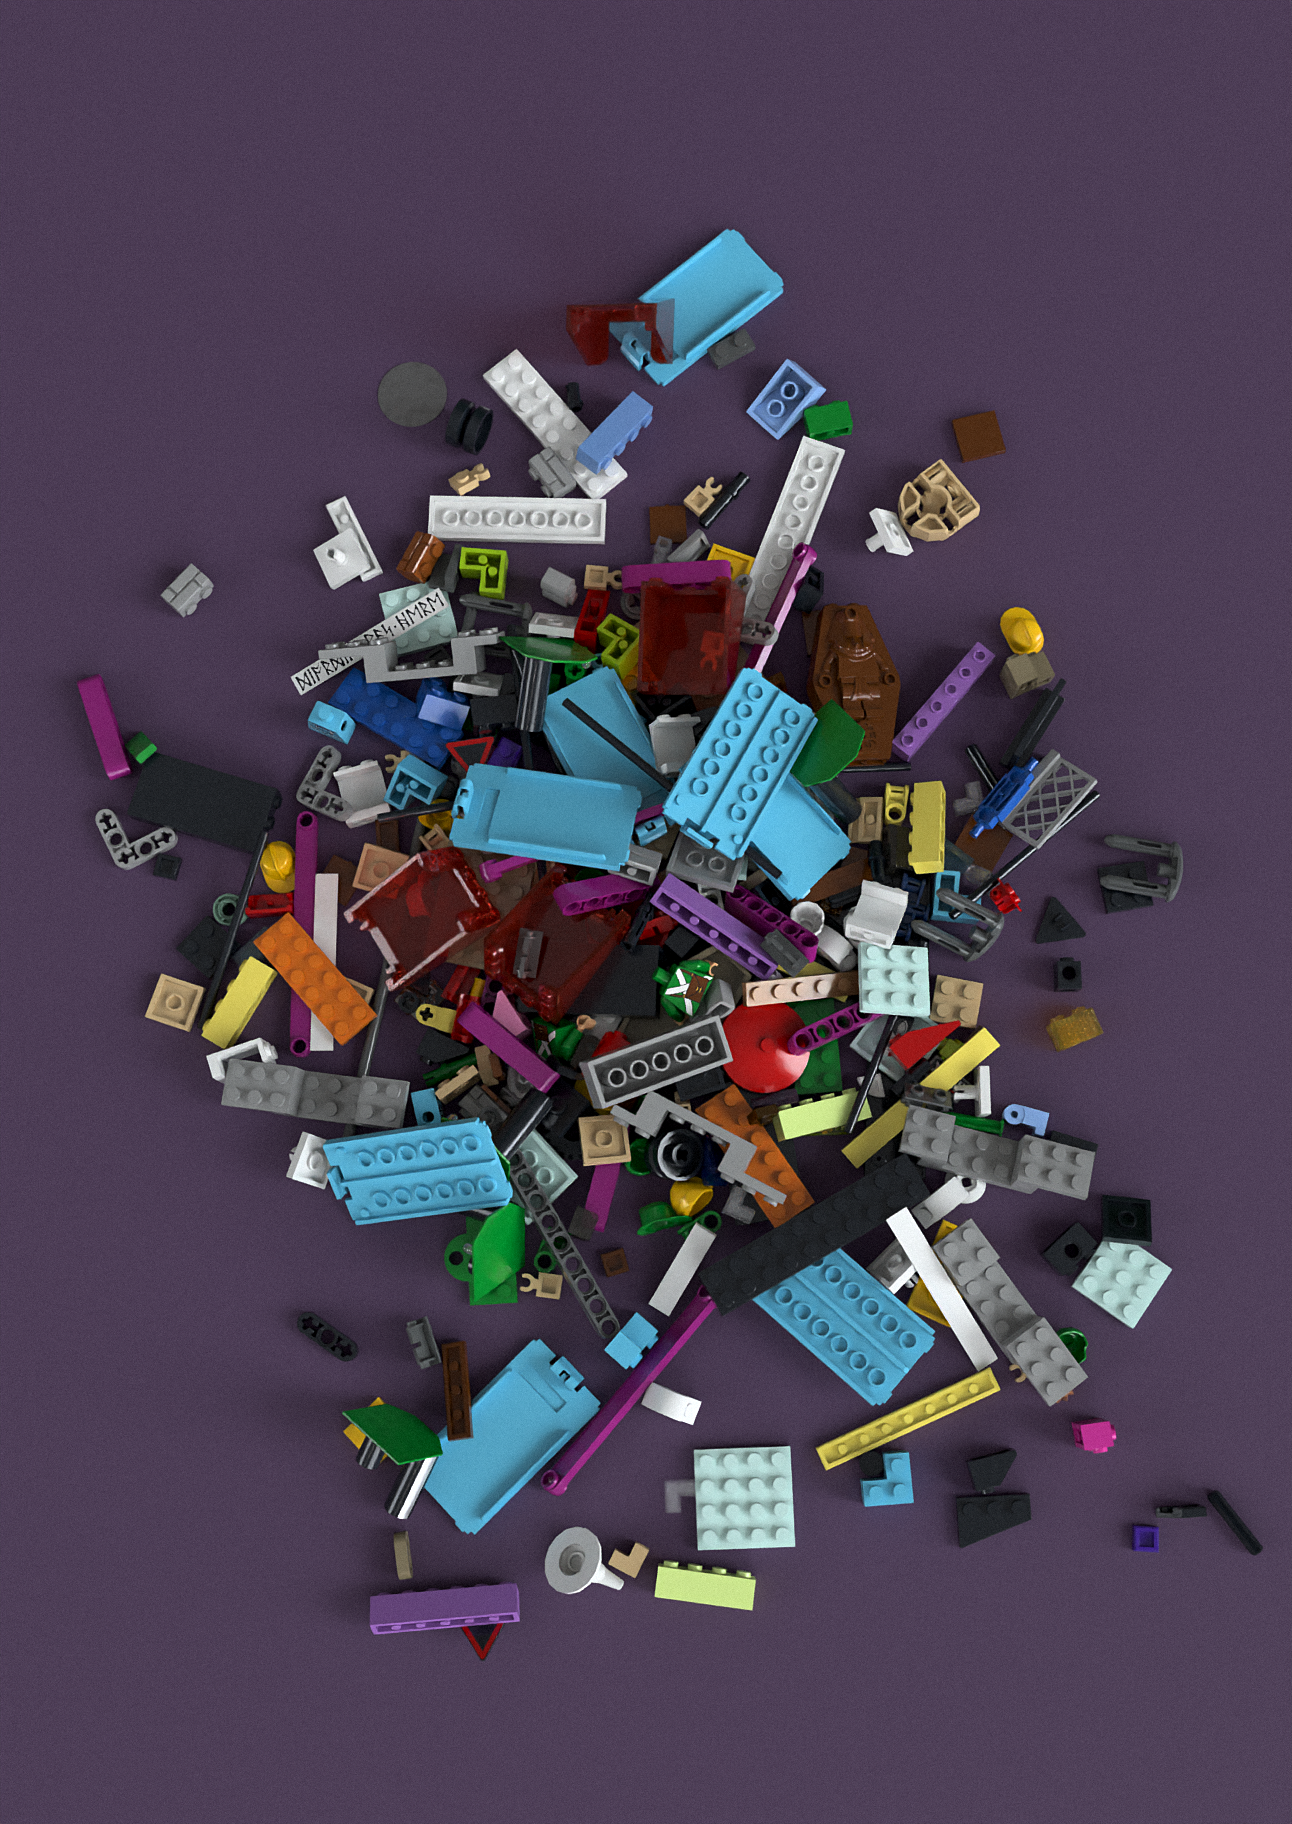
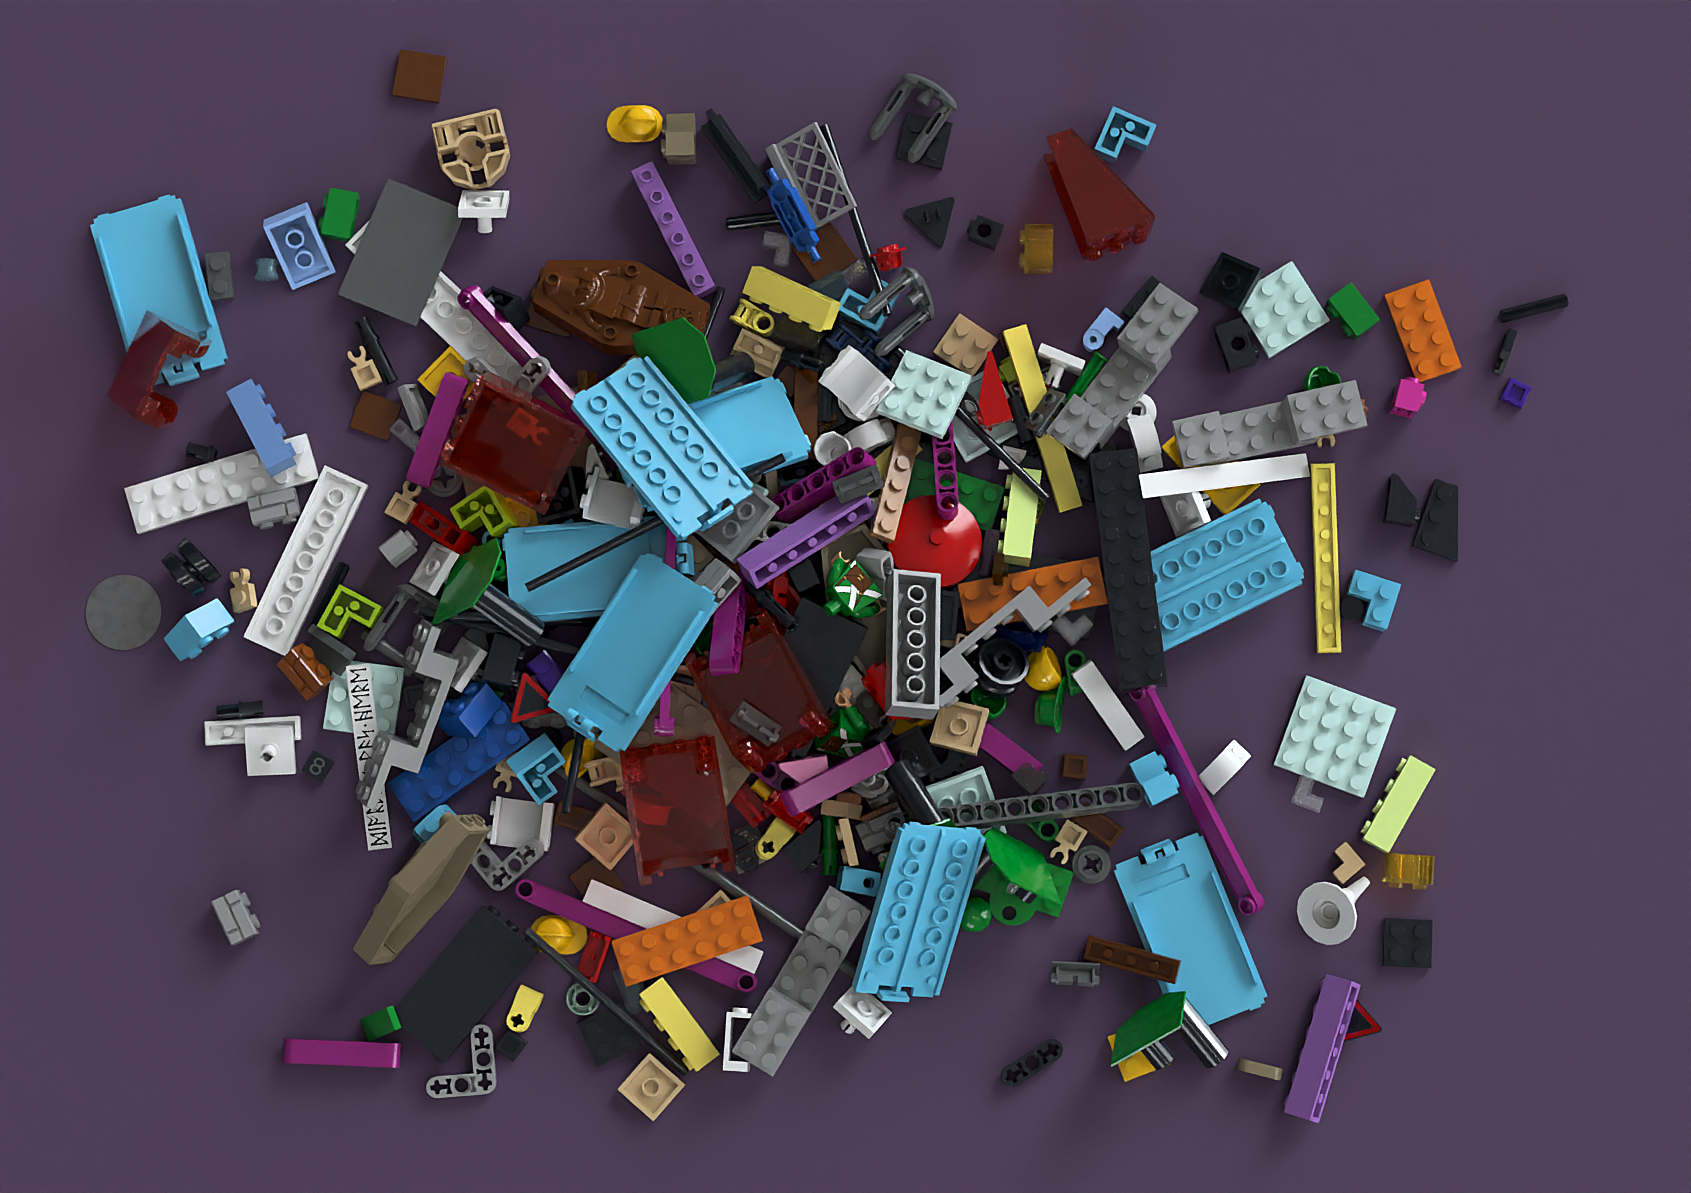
camera: 70 degrees left, 5 degrees up
none -> medium azure brick [164,598,234,661]
none -> black axle [216,700,264,720]
none -> clear light blue wheel [255,258,279,281]
none -> black tile [301,750,335,783]
none -> black axle [309,561,350,626]
none -> dark grey piece [338,178,463,327]
none -> dark tan container [353,811,490,965]
none -> light yellow piece [506,985,544,1033]
none -> green hair [959,896,992,933]
none -> clear red windscreen [1043,128,1155,262]
none -> reddish brown tile [1072,801,1125,849]
none -> dark grey gear [1072,845,1111,884]
none -> medium azure brick [1093,106,1156,164]
none -> green brick [1326,282,1380,340]
none -> black plate [1382,918,1433,968]
none -> clear yellow brick [1383,853,1435,890]
none -> orange plate [1384,279,1462,383]

